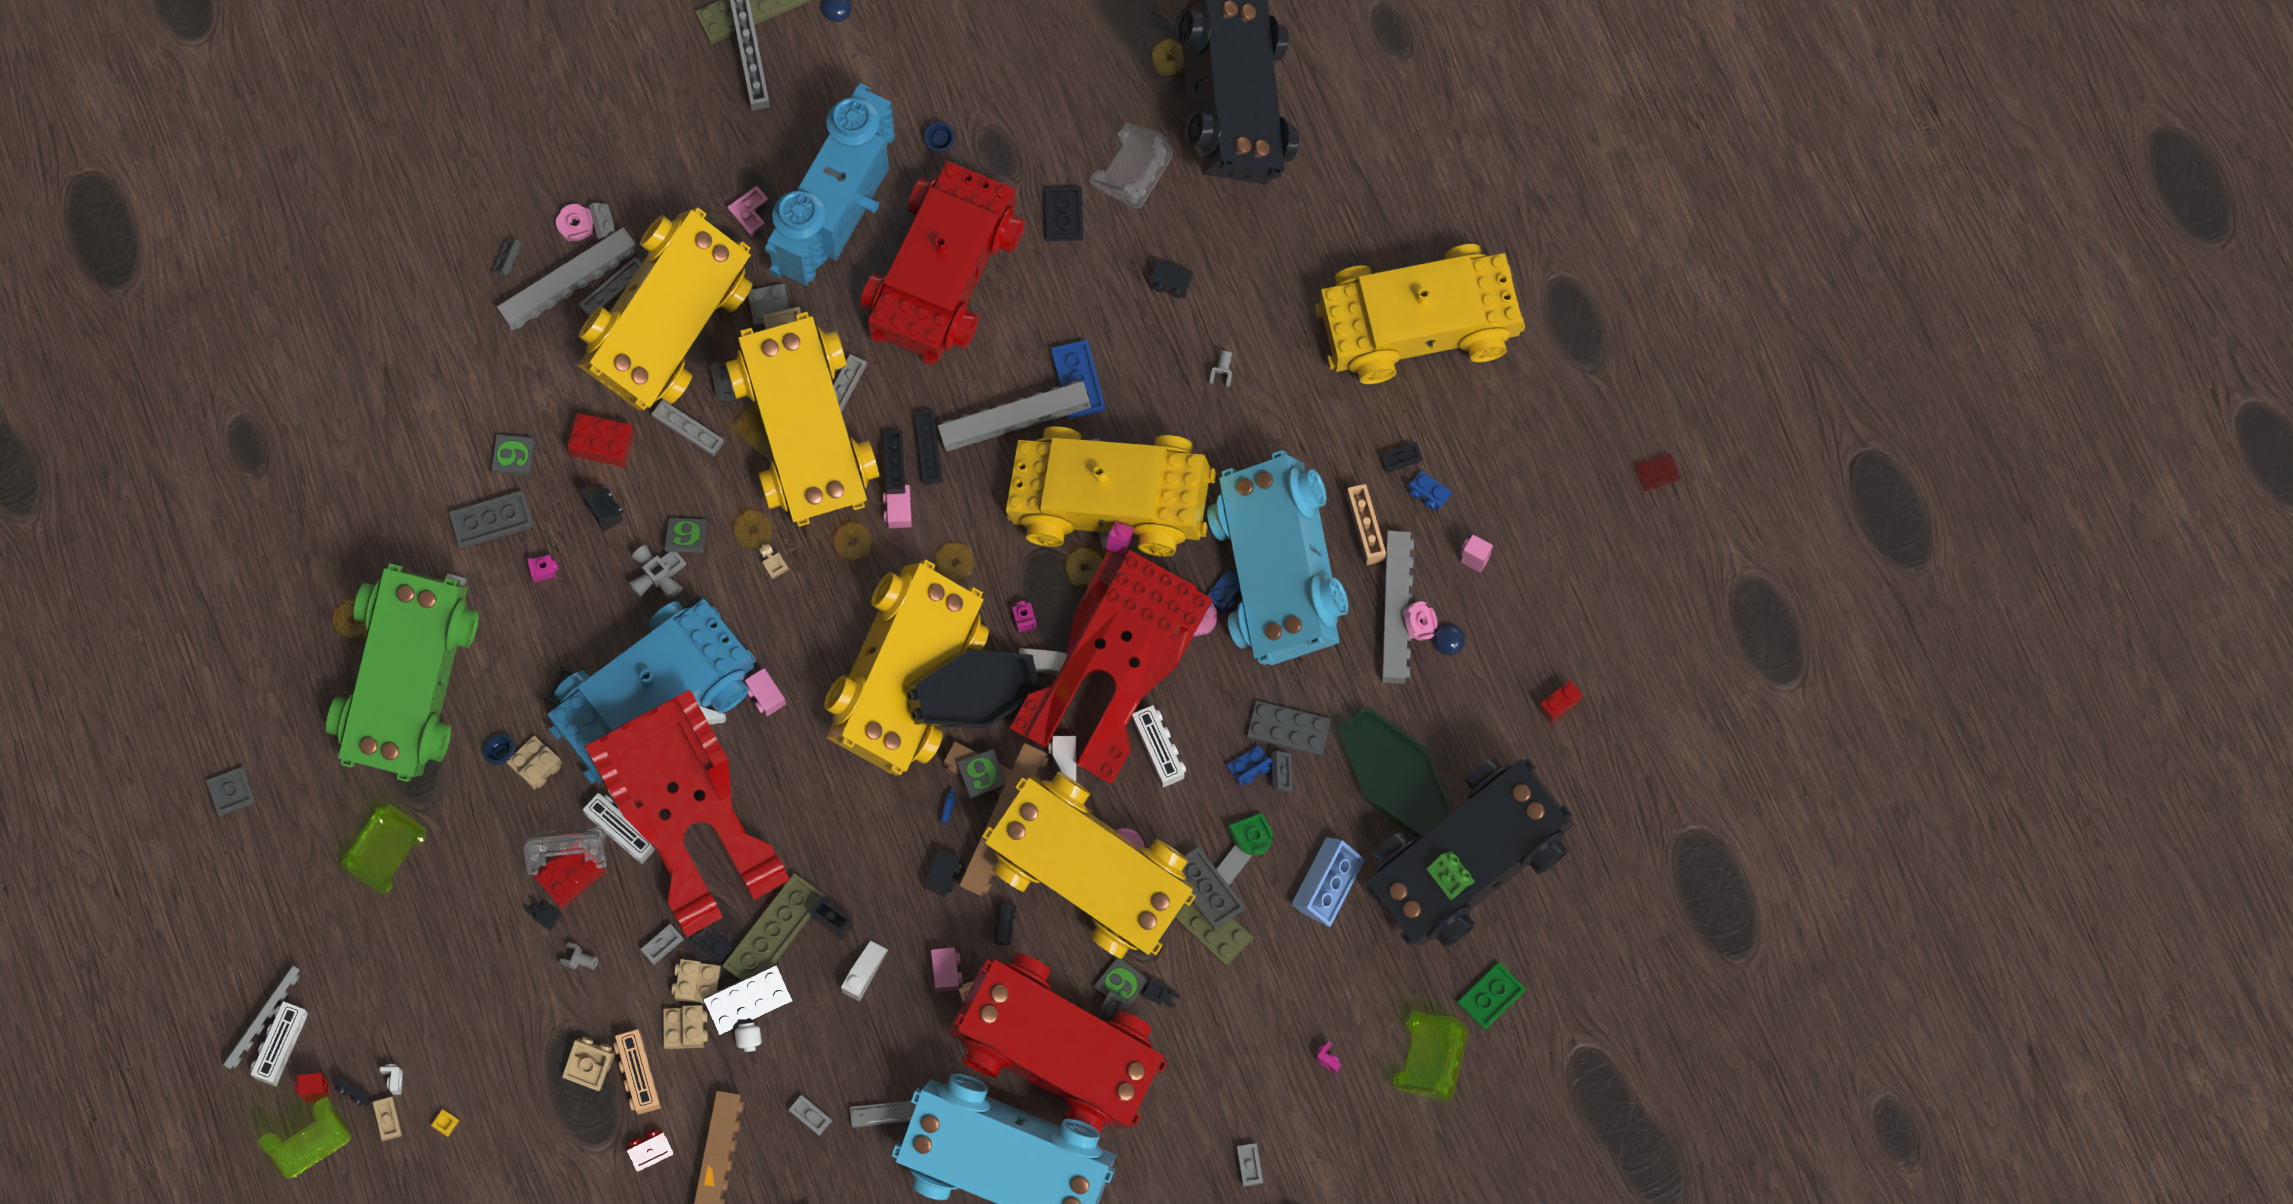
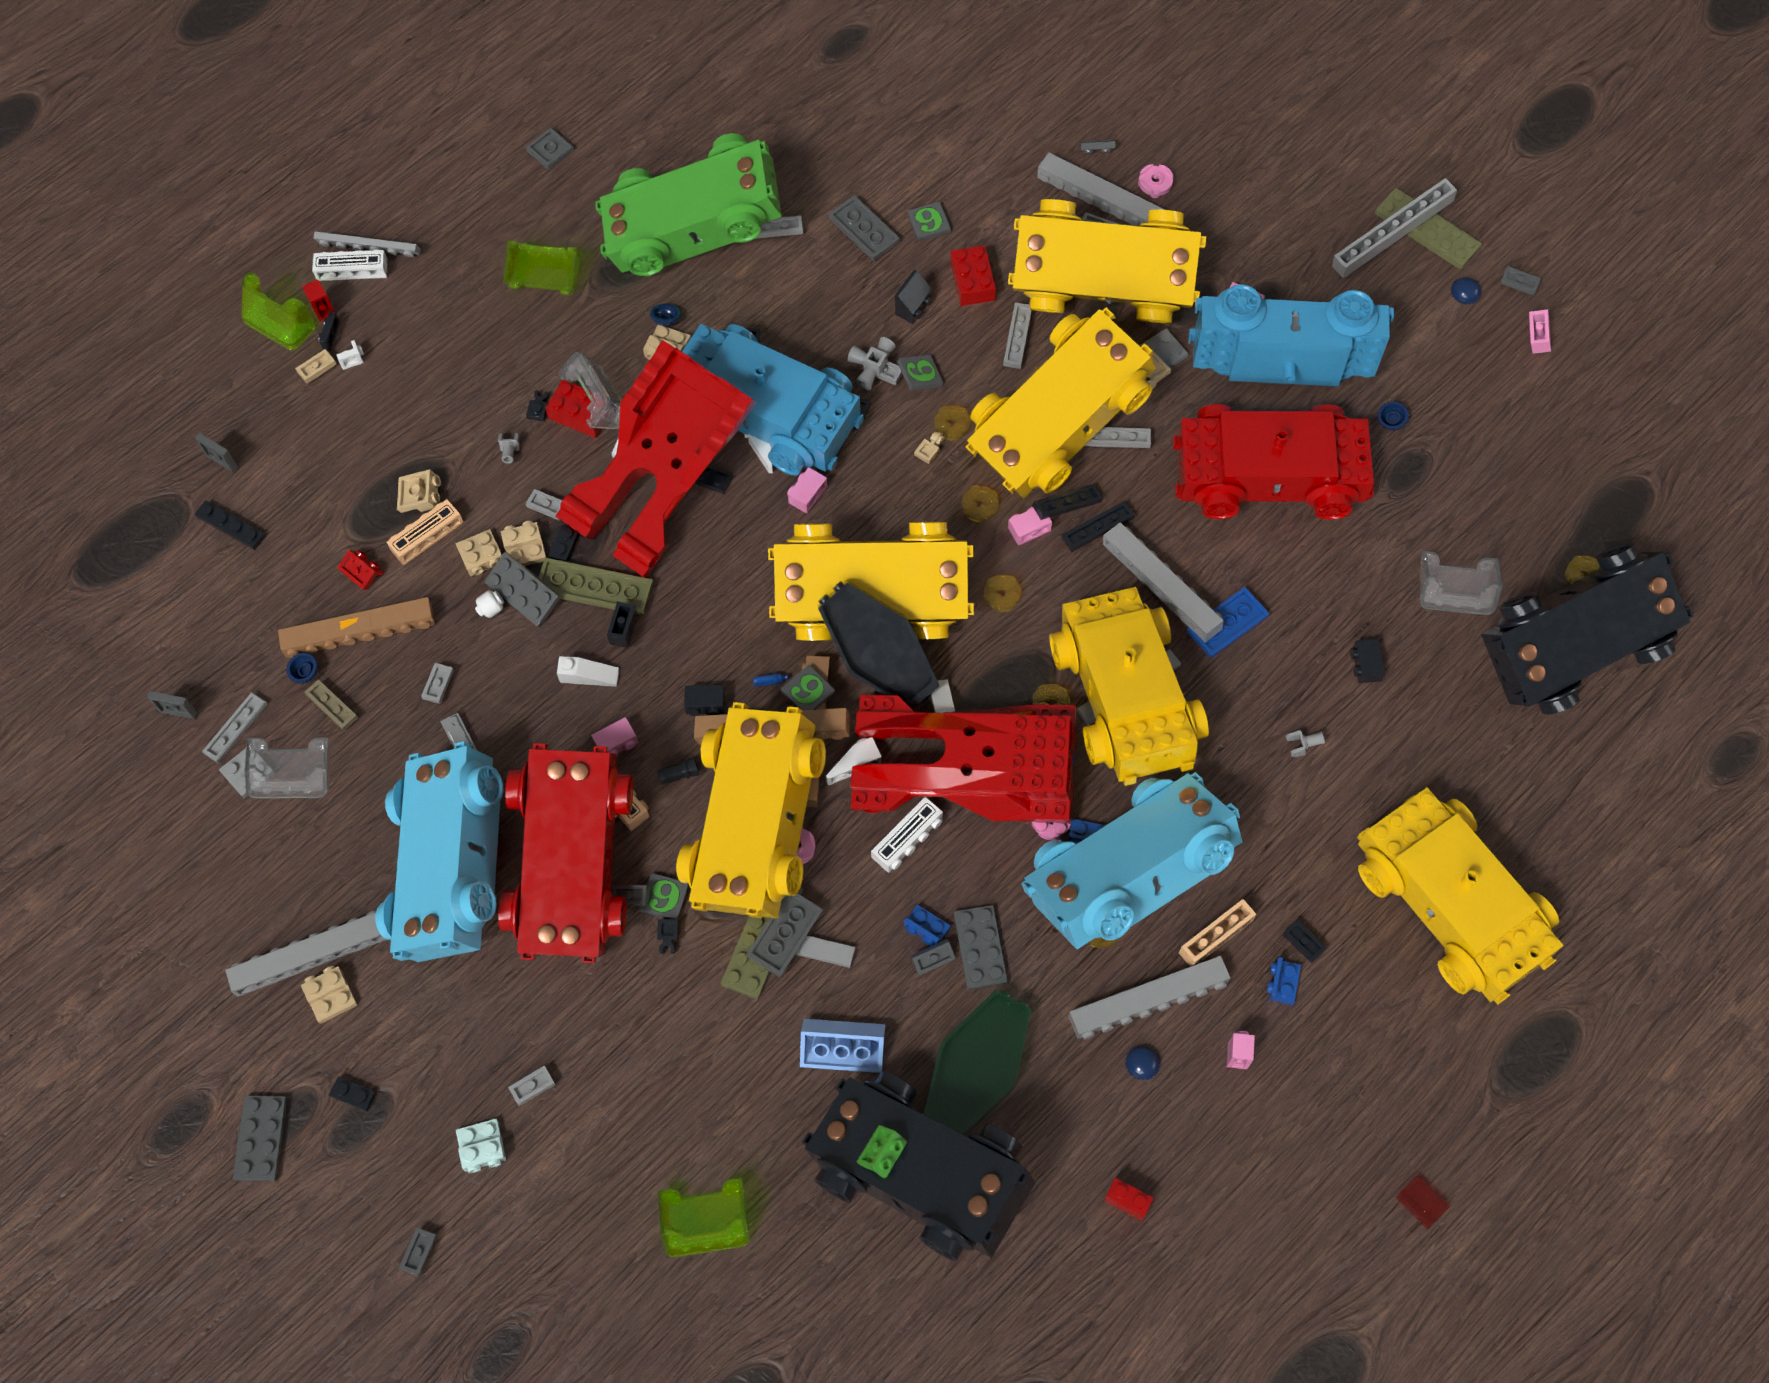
camera: 70 degrees right, 5 degrees down
yellow tile [431,1109,459,1137] -> none
dark pink brick [528,555,558,582] -> none
light grey plate [589,203,616,240] -> none
dark pink brick [1012,601,1037,633] -> none
black tile [1044,186,1083,242] -> none
dark pink brick [1106,521,1134,555] -> none
green tile [1227,813,1273,856] -> none
dark pink bracket [1316,1042,1341,1075] -> none
bright pink plate [1403,601,1437,641] -> none
green tile [1457,962,1527,1031] -> none

